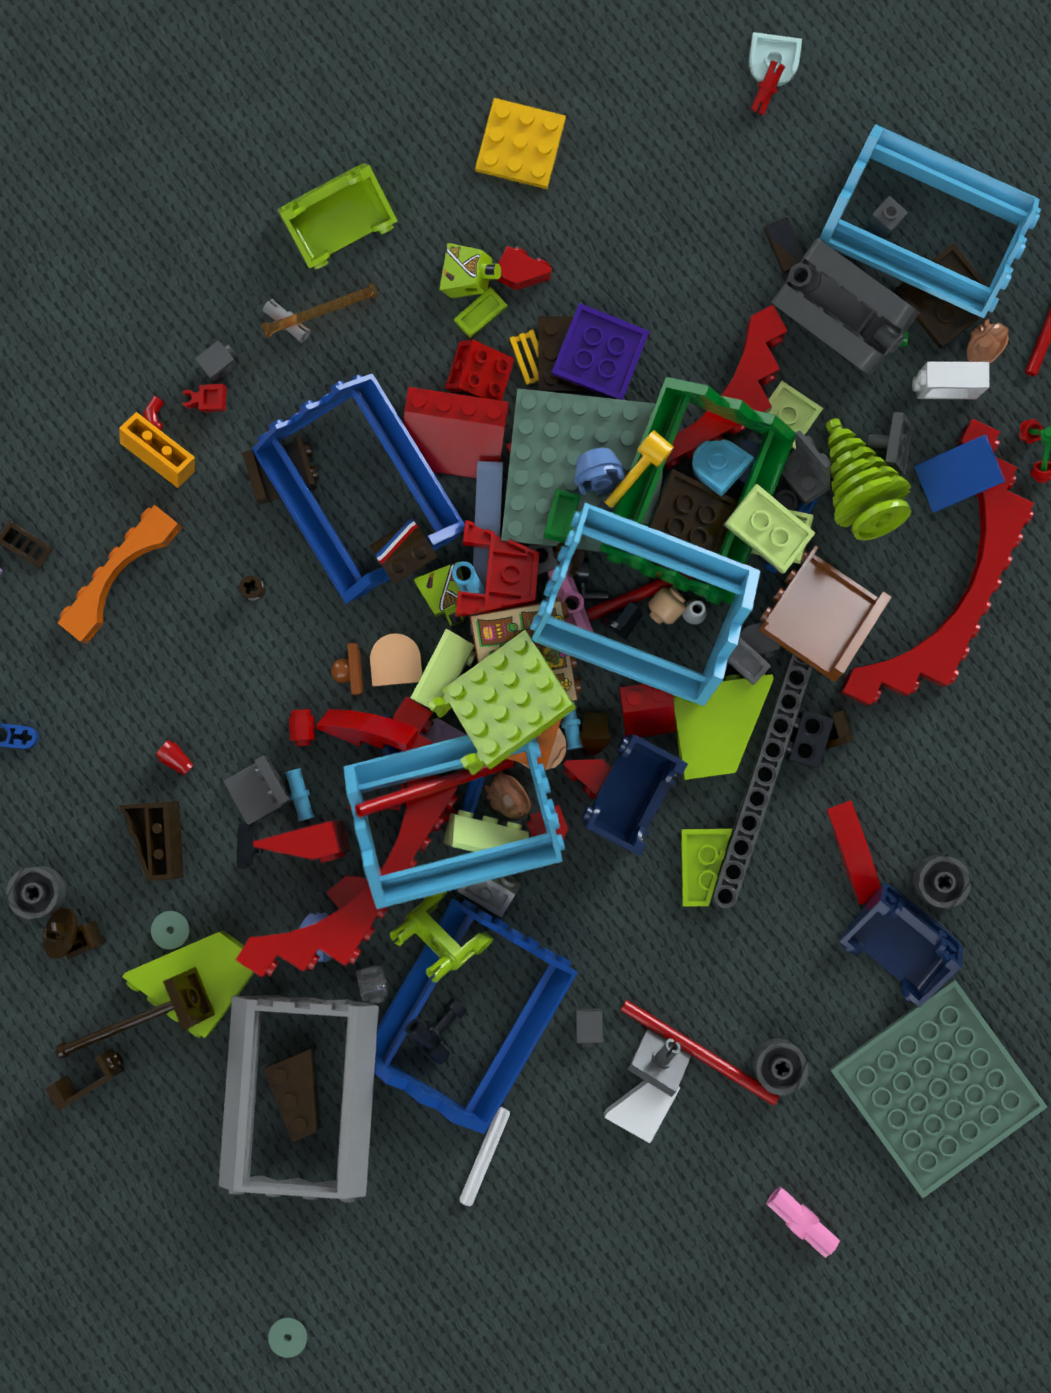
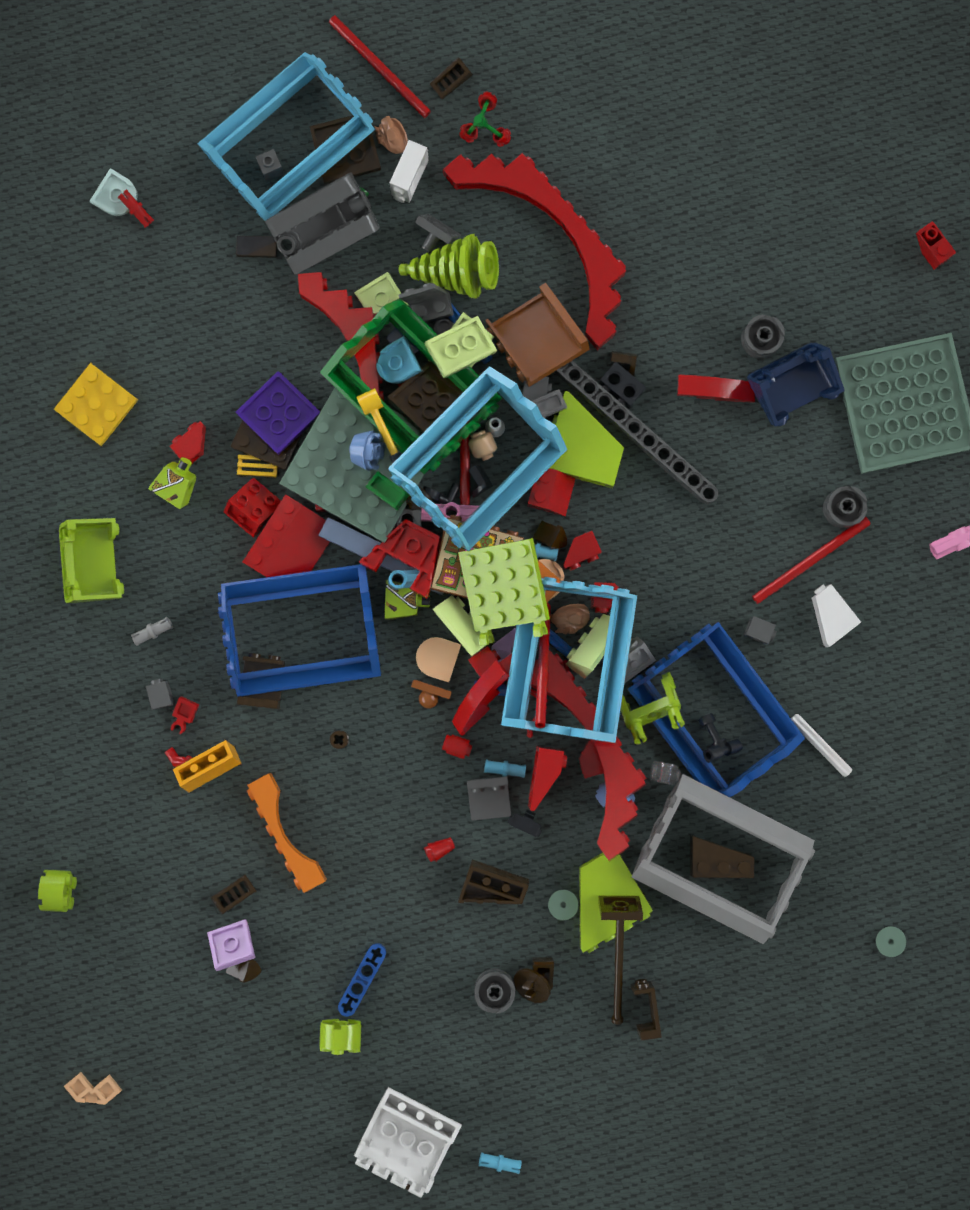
camera: 70 degrees left, 0 degrees up
clear orange bar [261,283,378,338] -> none
dark brown panel [370,518,438,584] -> none
lime tile [454,287,507,340] -> none
dark blue windscreen [581,734,688,856] -> none
tile [627,1028,691,1097] -> none
lime wing [681,829,733,907] -> none
blue tile [914,435,1006,513] -> none

